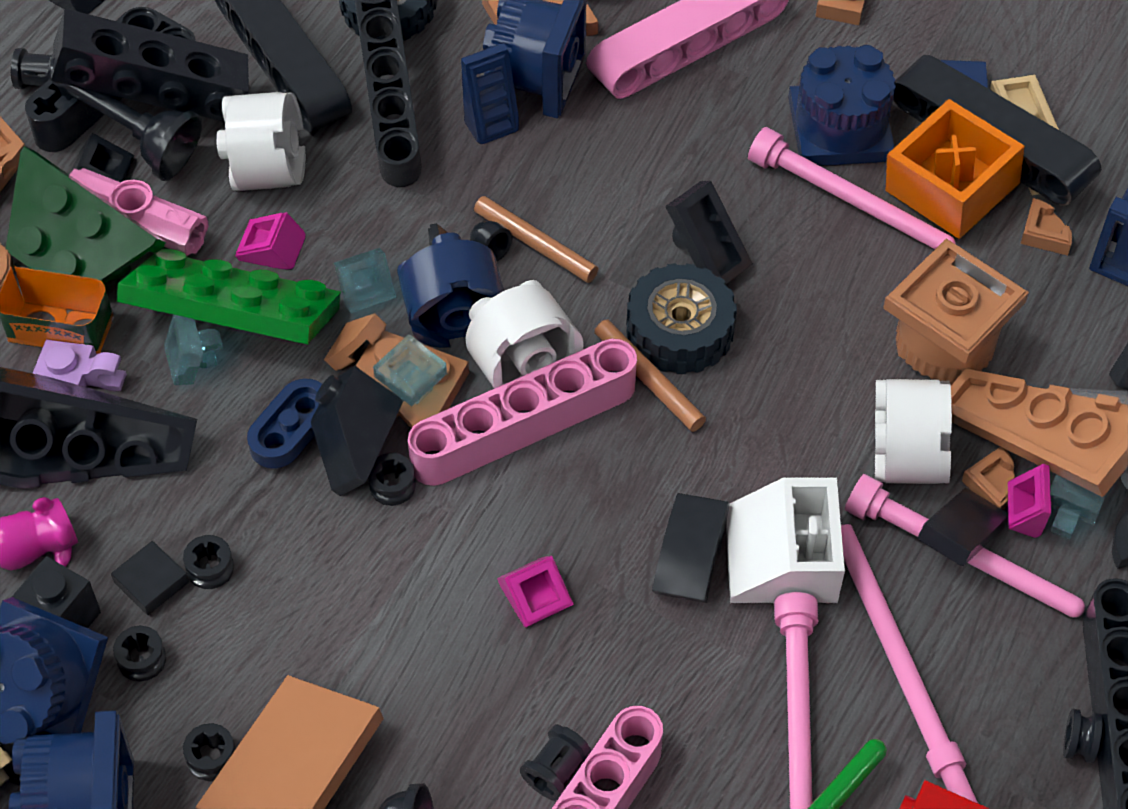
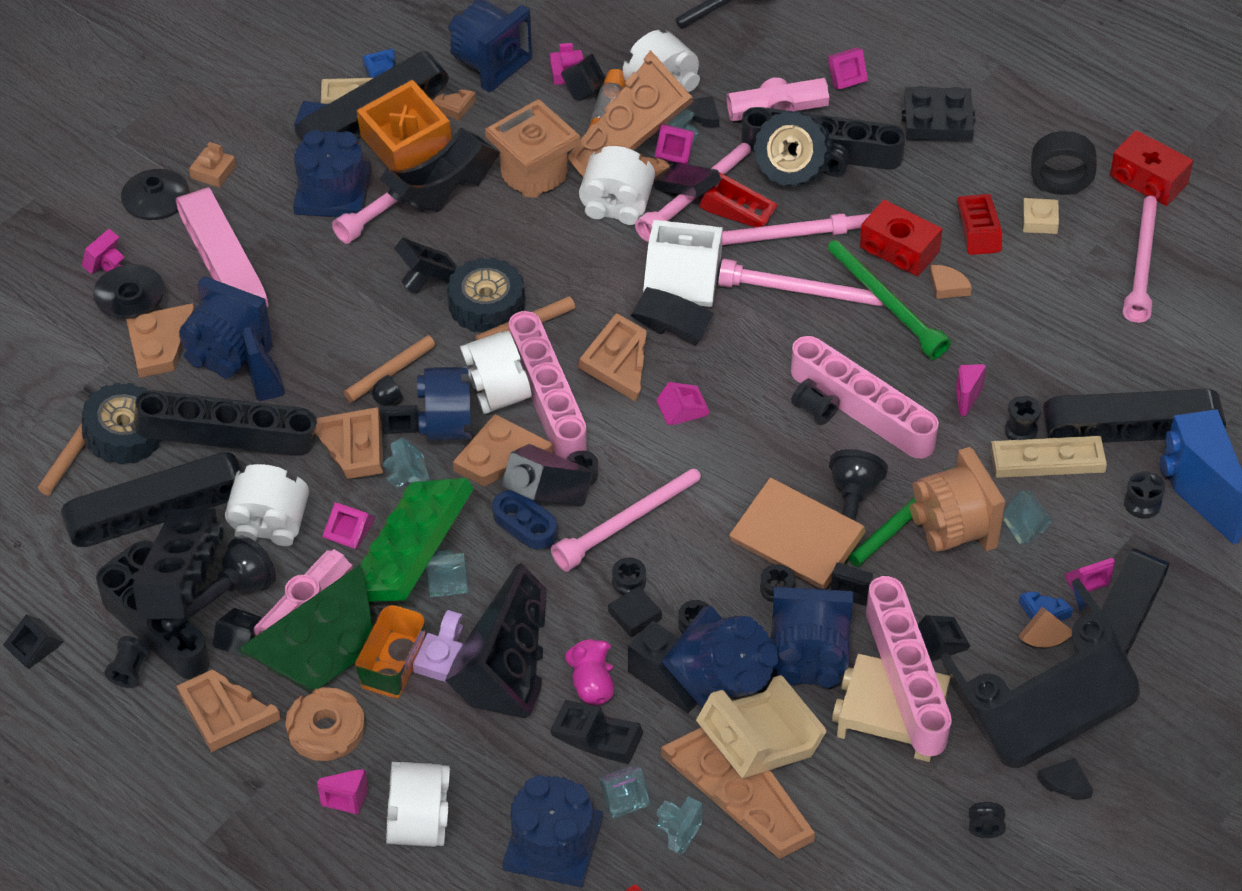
camera: 80 degrees left, 5 degrees down
nougat tile [324,313,387,371] -> none
clear light blue tile [373,334,447,406] -> none
none -> nougat wing [315,407,383,479]
none -> blue tile [362,49,396,78]
none -> black arch [379,128,500,212]
none -> bright pink piece [551,469,701,572]
none -> nougat wing [578,313,646,402]
none -> red slope [699,172,778,228]
none -> black wheel [754,111,833,186]

